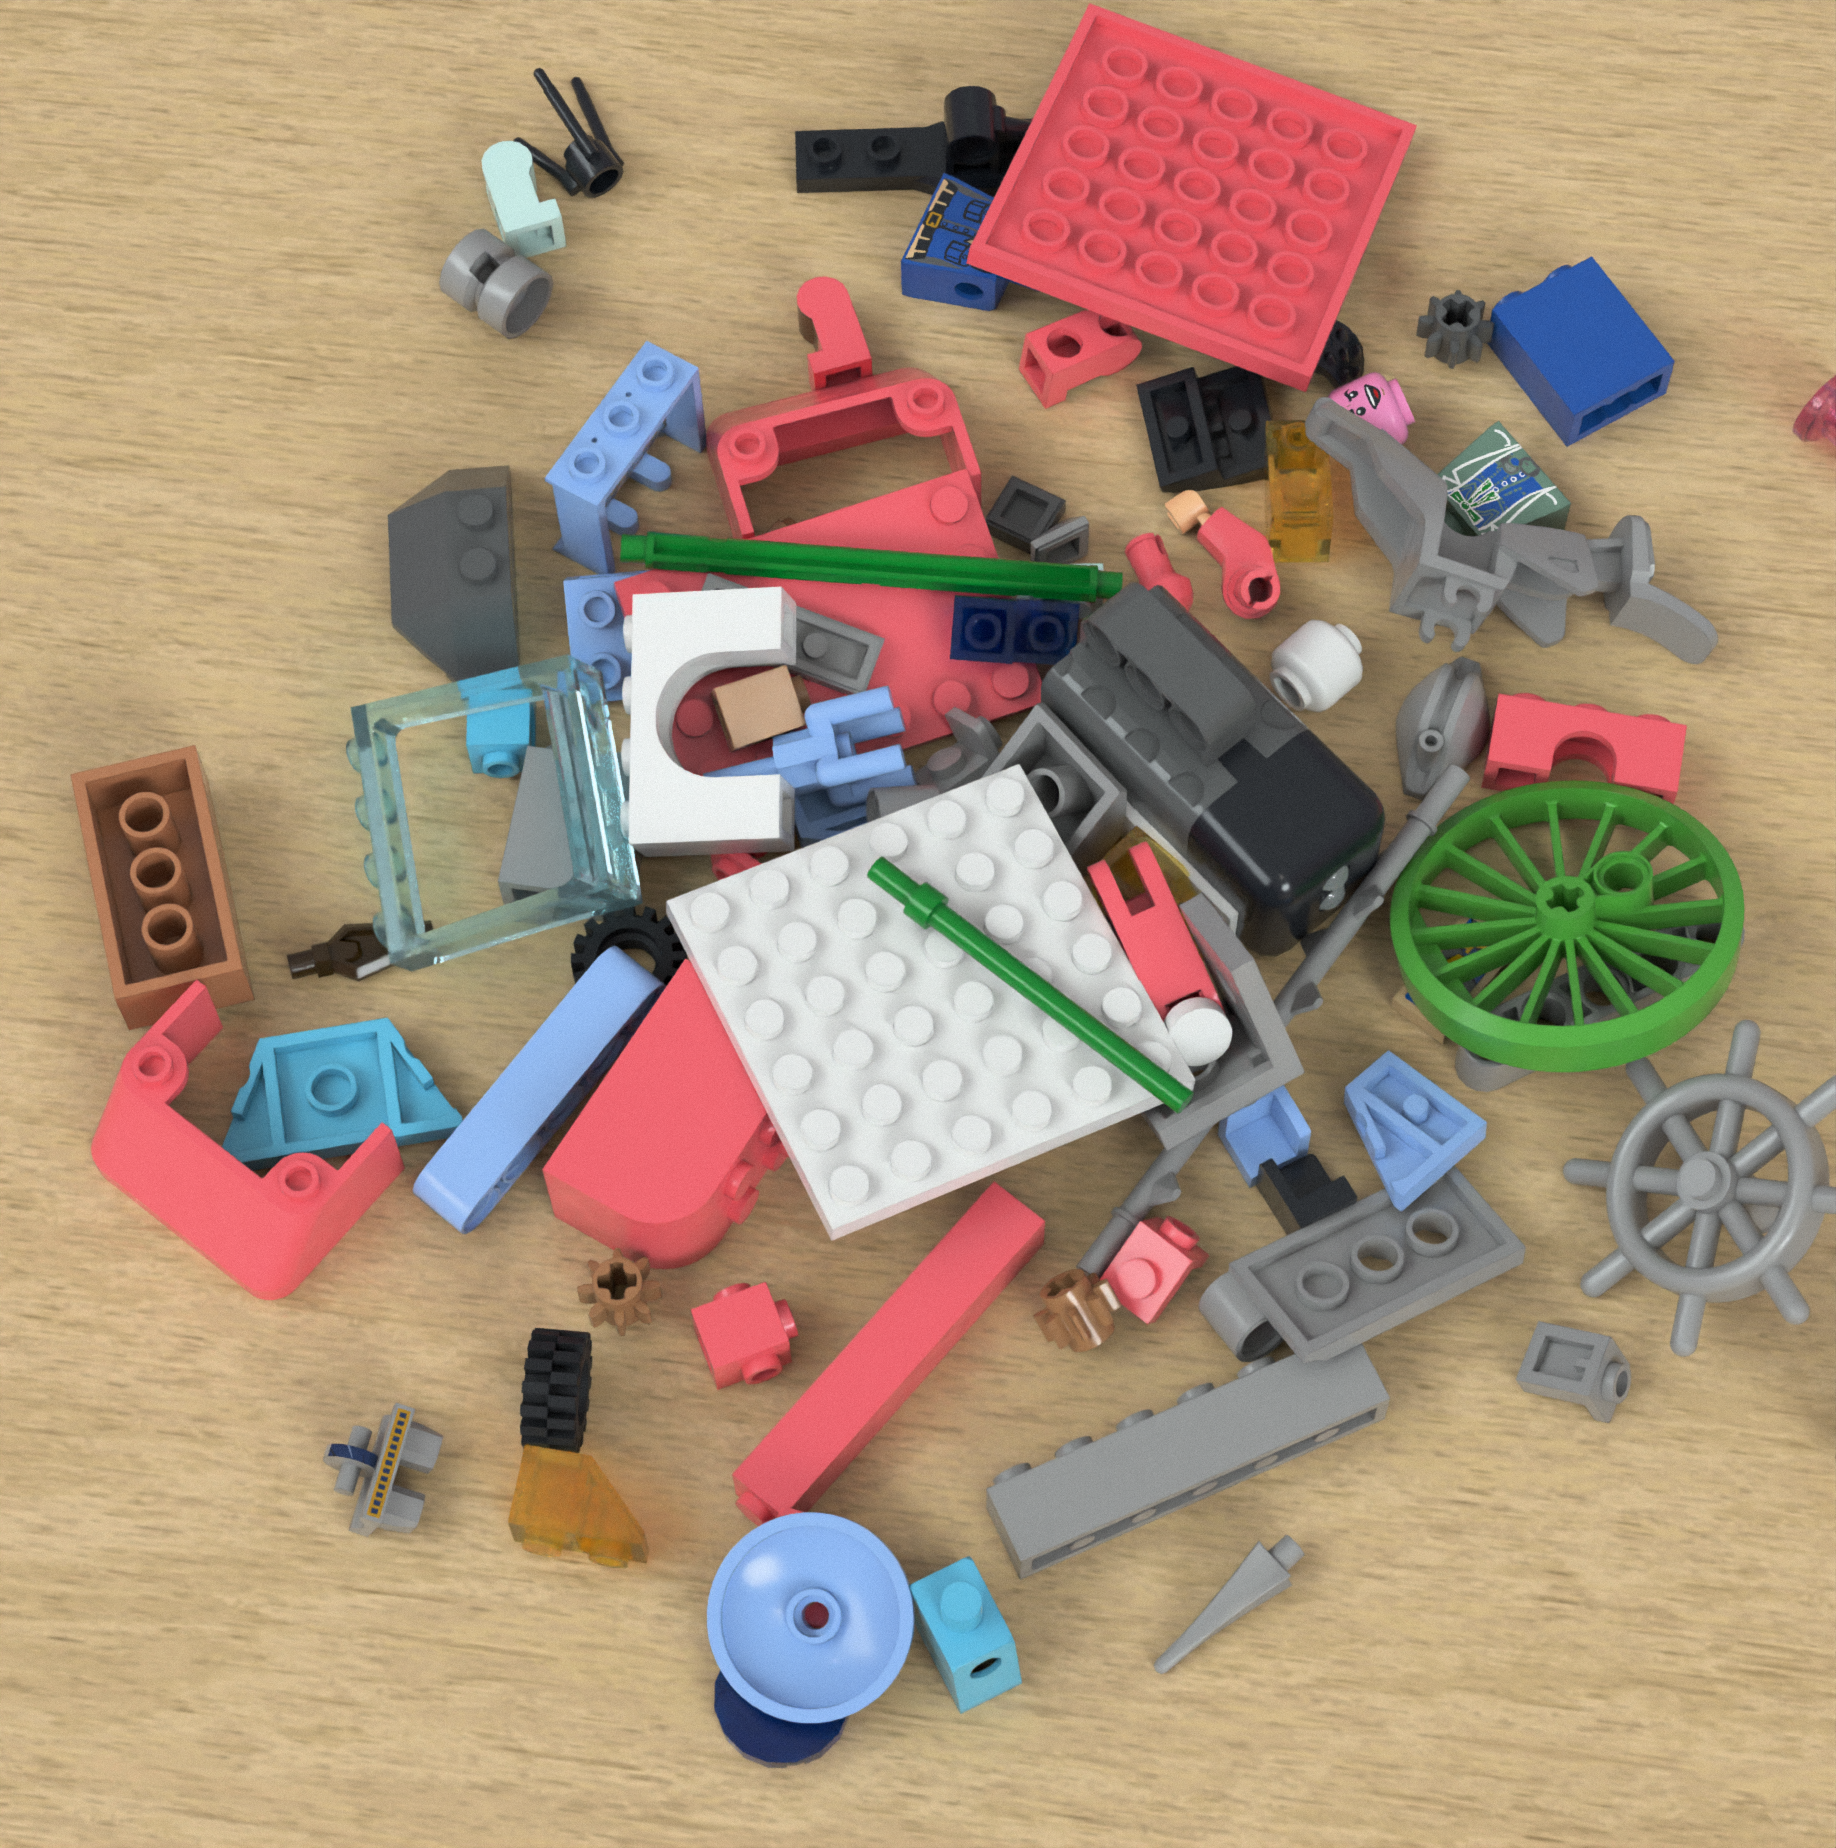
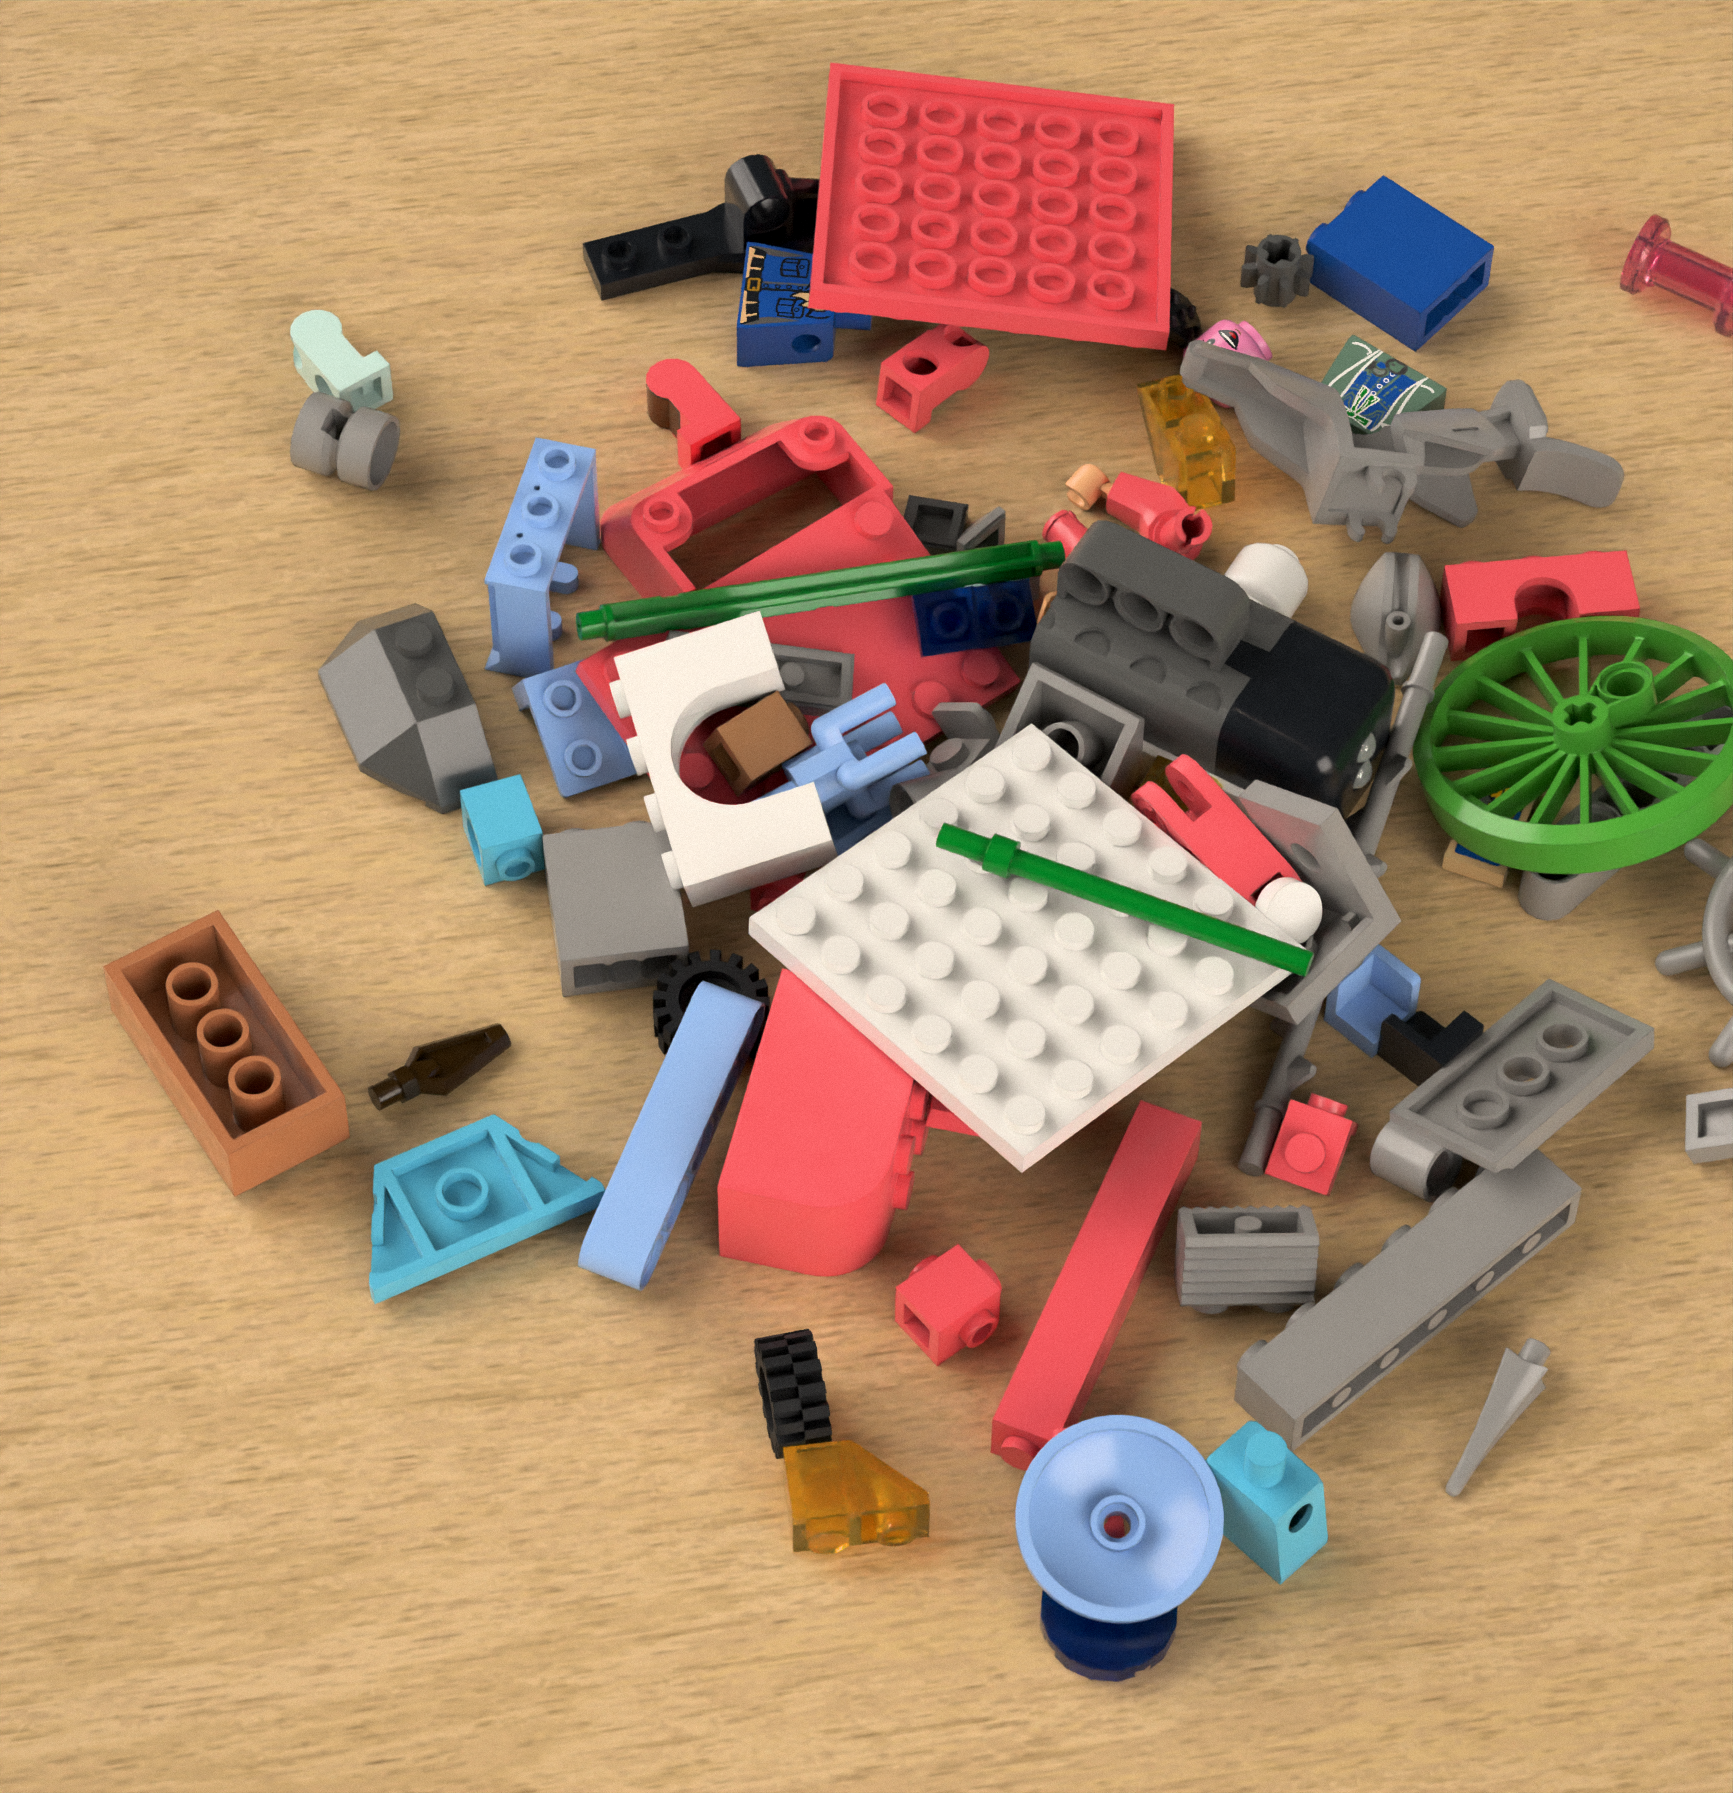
camera: 20 degrees left, 10 degrees down
coral windscreen [91,979,405,1300] -> none
light grey hips [323,1403,443,1537] -> none
clear light blue windscreen [346,654,643,972] -> none
black plant [513,68,624,198] -> none
medium nougat gear [577,1248,662,1336] -> none
medium nougat gear [1033,1269,1122,1352] -> none
black slope [1136,366,1287,493] -> none
light blue wing [1344,1050,1487,1212] -> none
none -> light grey brick [1174,1205,1320,1314]

